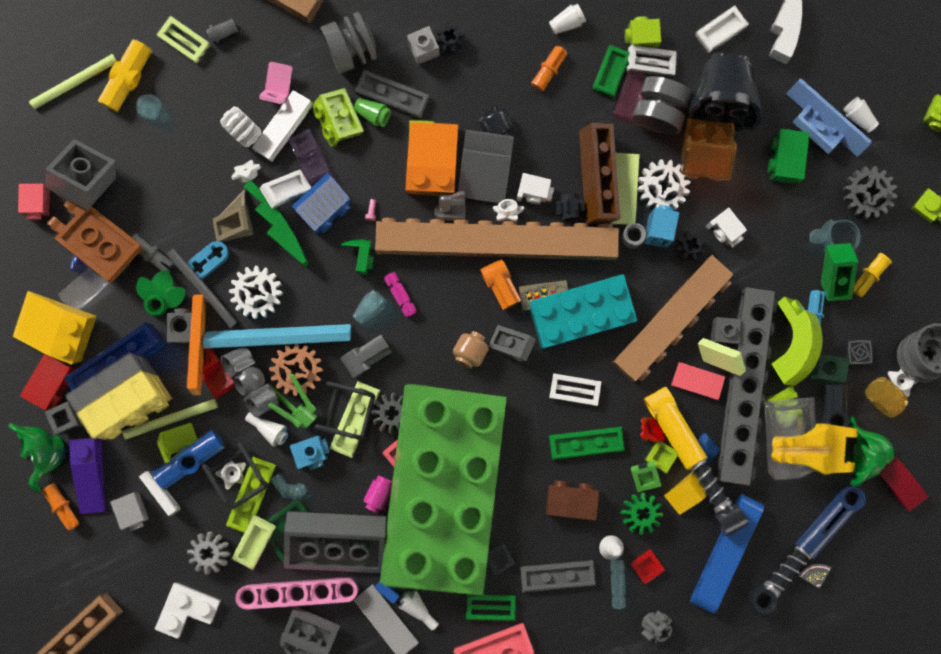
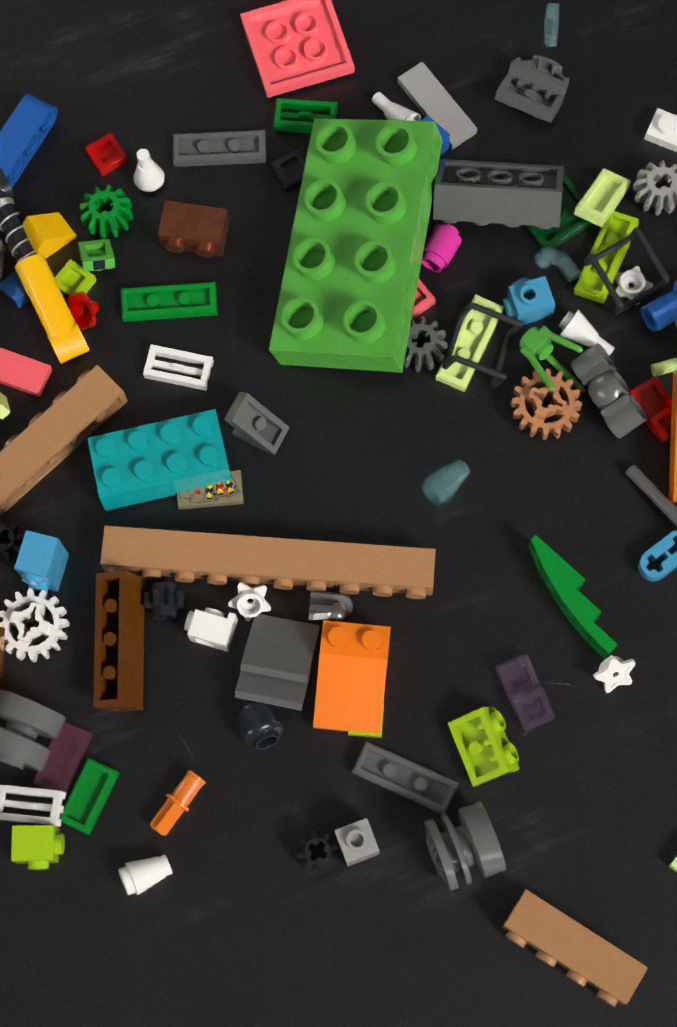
camera: 170 degrees left, 10 degrees down
medium azure tile [203,324,351,349] -> none
dark grey pin [206,18,238,43] -> none
dark tan slope [212,189,254,242] -> none
white gear [220,107,262,148] -> none
white gear [229,266,283,319] -> none
bright pink beam [236,577,359,609] -> none
white tile [252,91,314,162] -> none
bright pink bracket [259,62,293,104] -> none
white tile [260,170,311,208] -> none
slope [292,173,352,235] -> none
dark grey piece [340,335,392,379] -> none
green plate [341,239,374,275] -> none
bright green cone [354,98,391,127] -> none
bright pink piece [365,199,376,222] -> none
dark pink axle [384,272,417,317] -> none
medium nougat head [453,331,488,369] -> none
orange piece [480,259,521,310] -> none
yellowish green tile [611,153,639,226] -> none
clear light blue axle [611,560,626,609] -> none
light grey beam [621,223,646,248] -> none
dark grey gear [642,611,672,643] -> none

